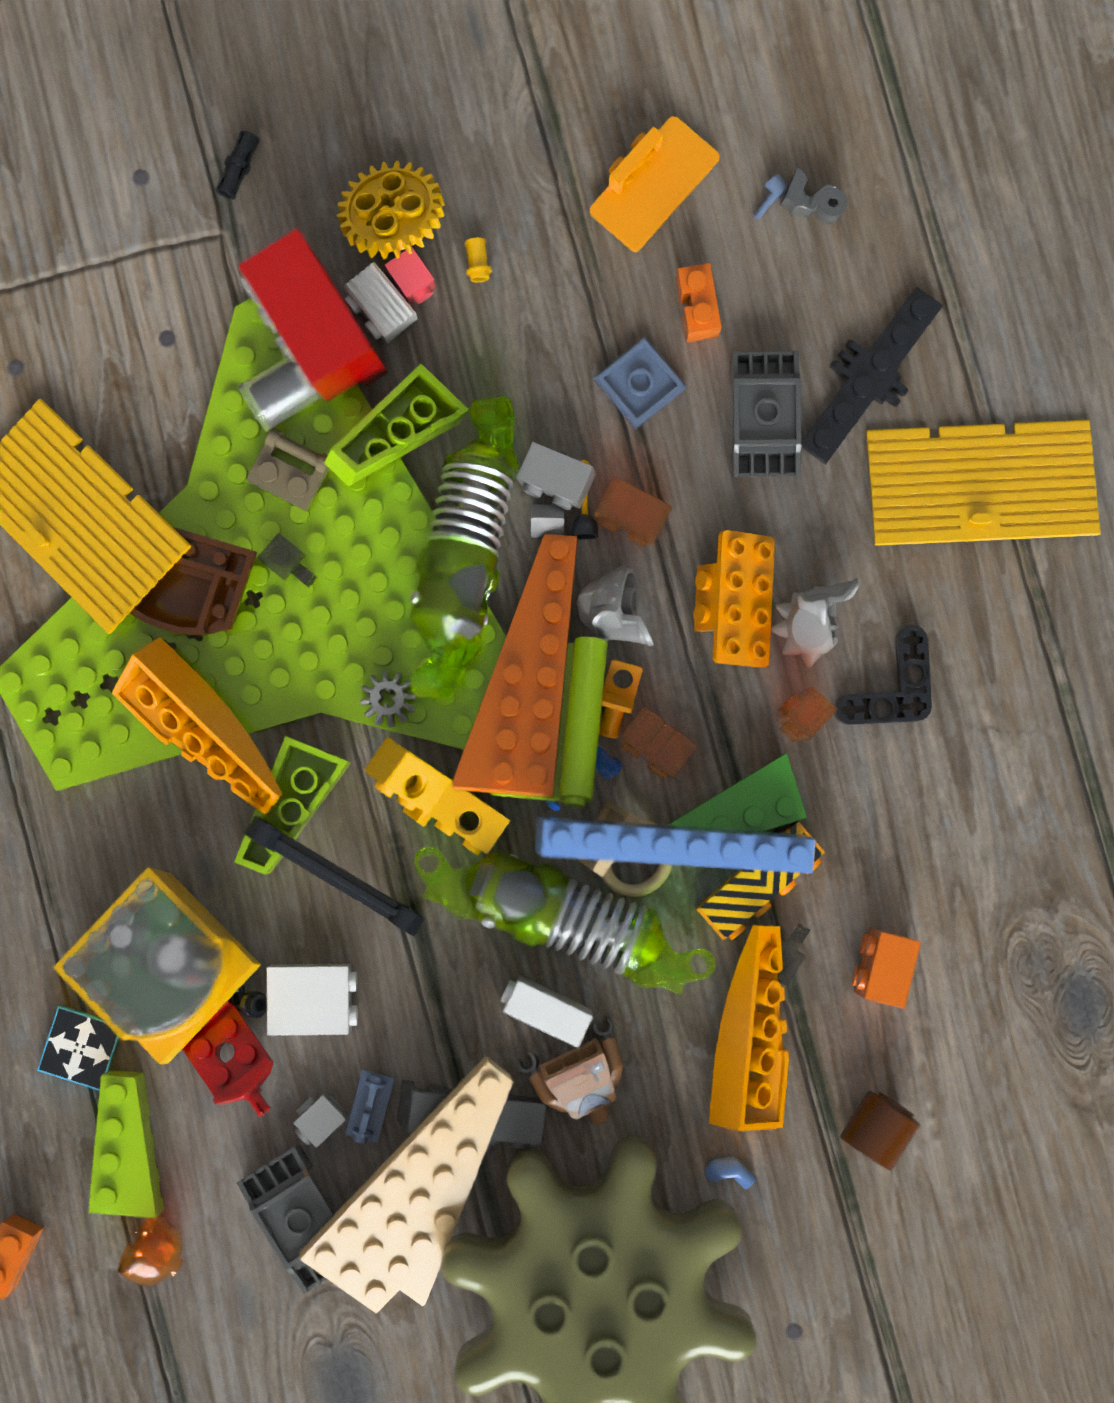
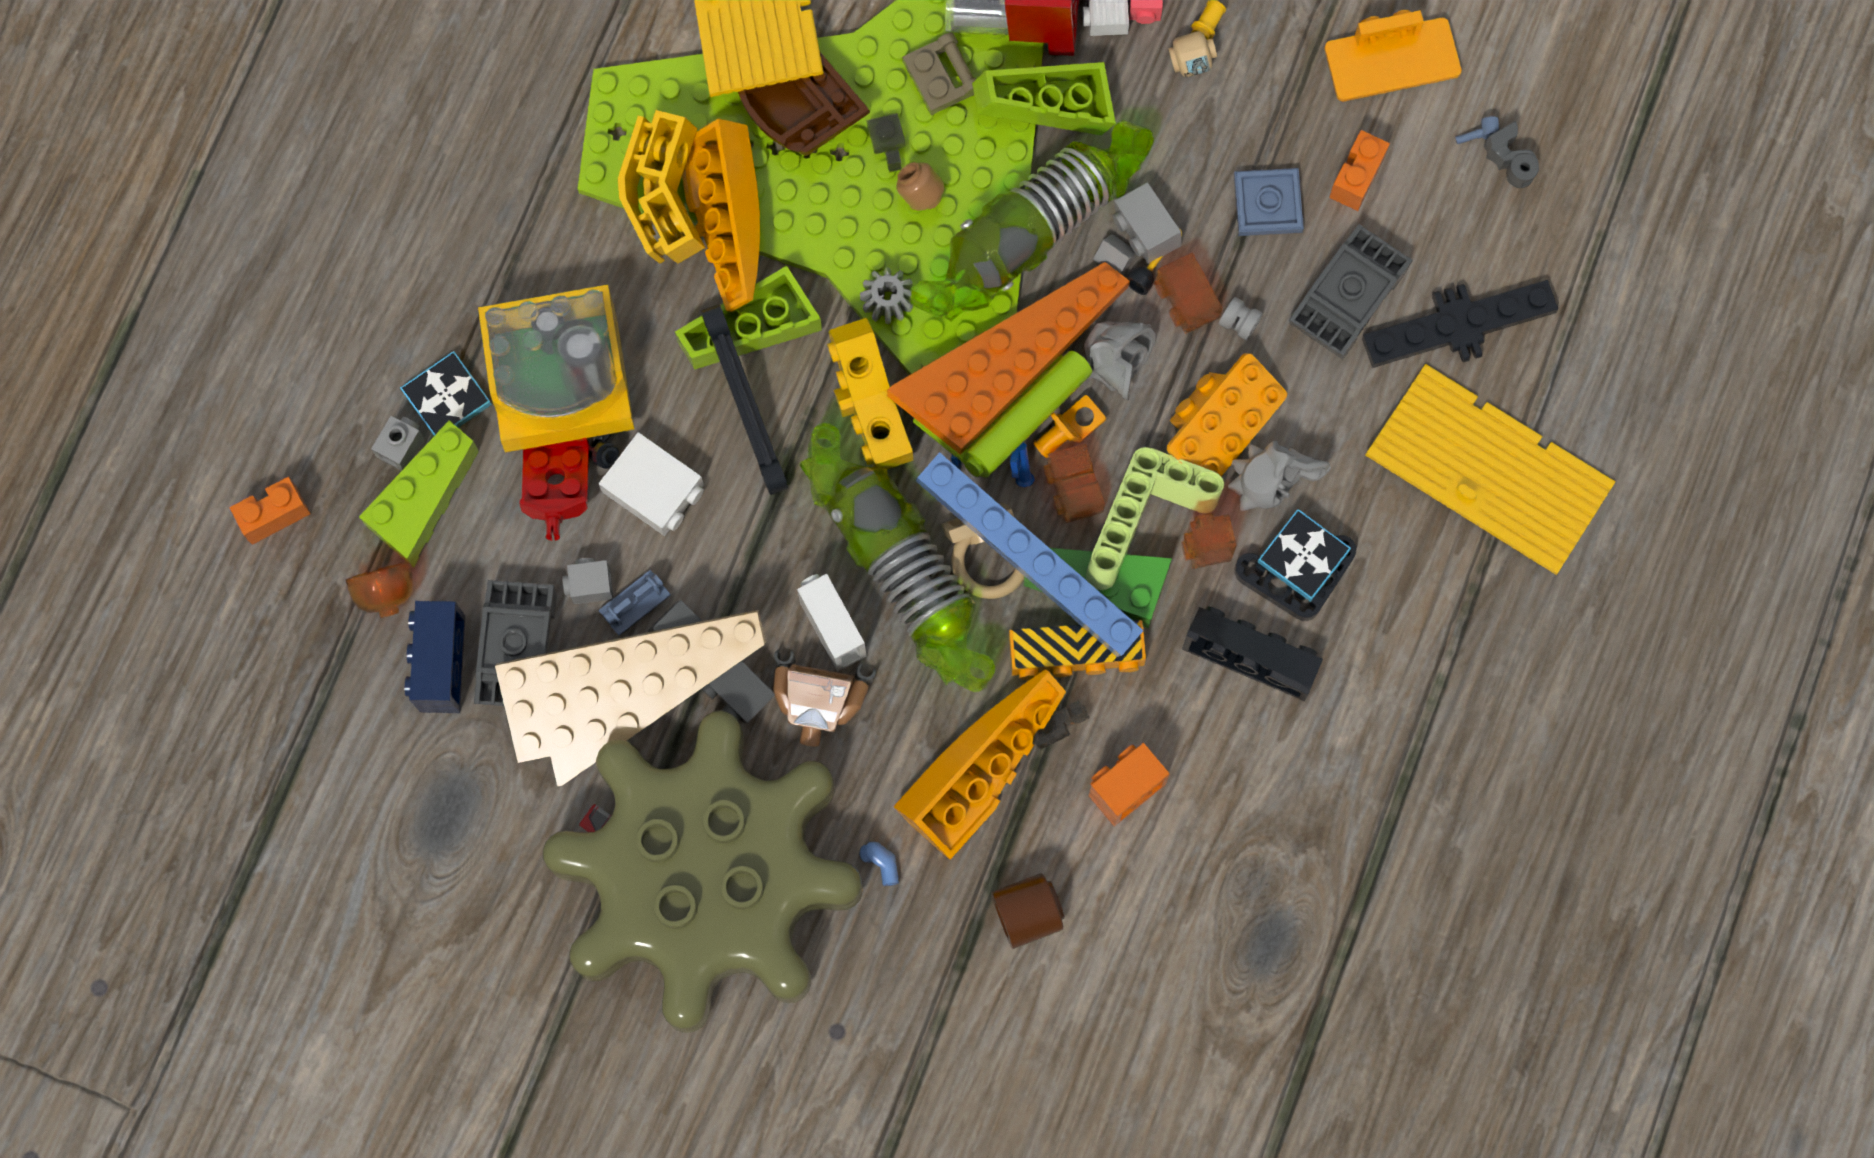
camera: 40 degrees right, 10 degrees down
none -> light grey brick [371,416,424,471]
none -> dark blue brick [404,601,465,713]
none -> sticker [579,804,612,832]
none -> yellow brick [618,110,705,264]
none -> medium nougat head [896,162,944,211]
none -> yellowish green beam [1086,447,1224,590]
none -> tan head [1168,31,1217,77]
none -> black wedge [1182,606,1323,701]
none -> light grey wheel [1219,297,1263,341]
none -> black tile [1258,509,1351,602]

